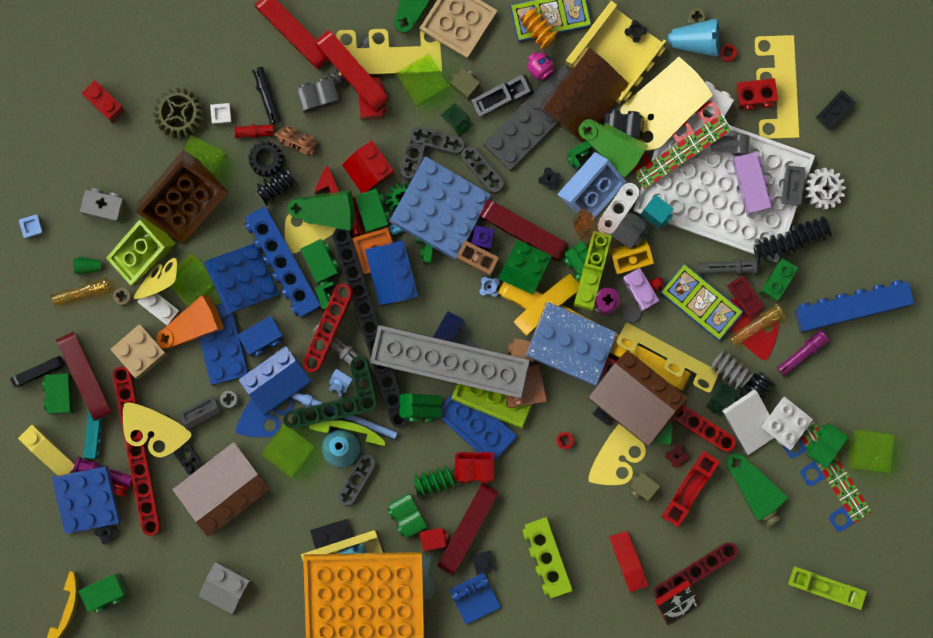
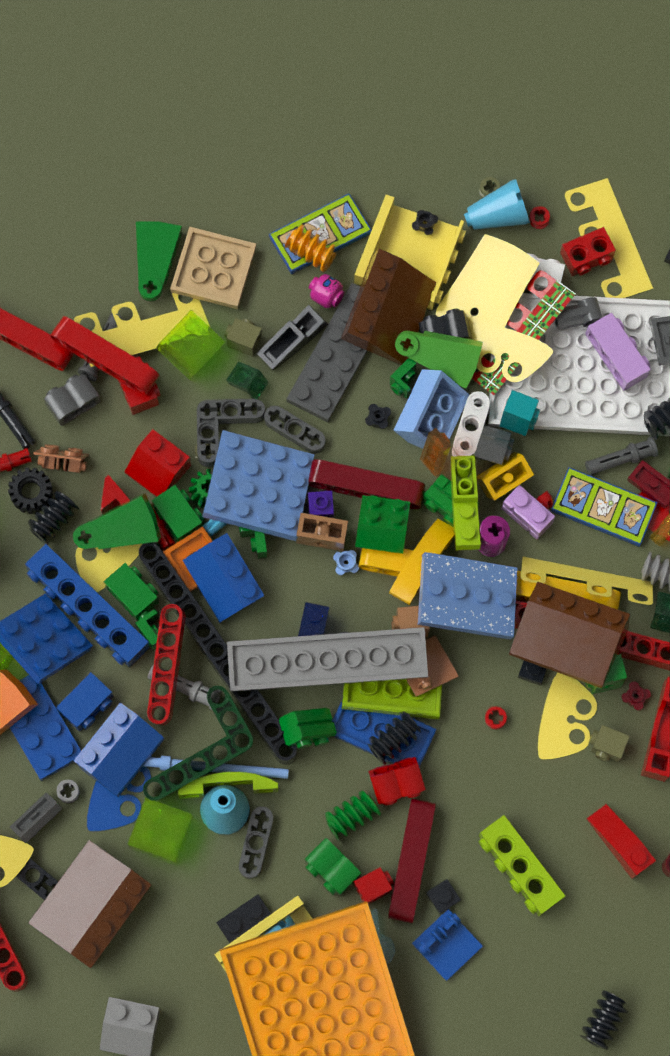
camera: 20 degrees left, 10 degrees down
light blue plate [329,369,353,397] -> none
dark grey piece [621,304,641,323] -> none
none -> black piece [367,711,422,765]
none -> light yellow piece [471,323,553,382]

